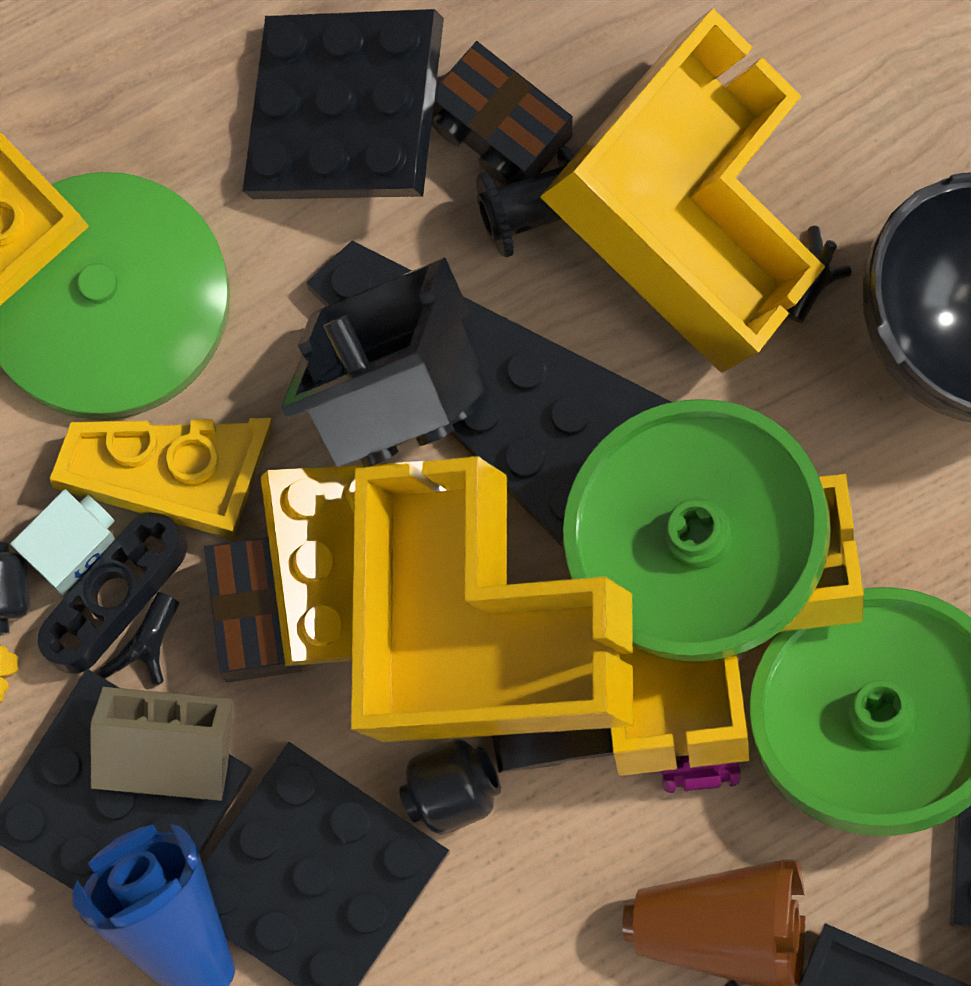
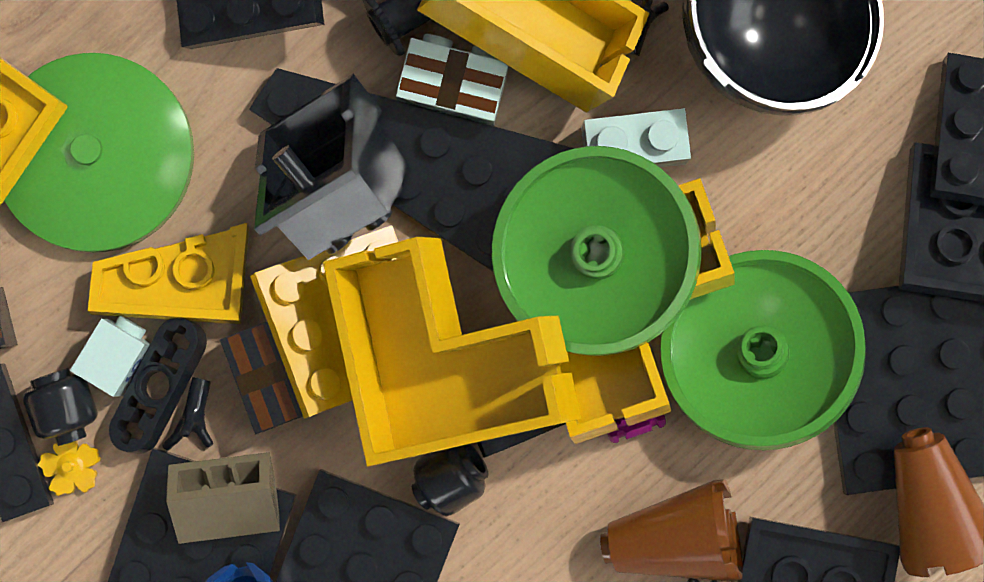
camera: 20 degrees left, 10 degrees up
none -> brick [396,34,509,126]
none -> light aqua brick [581,108,691,167]

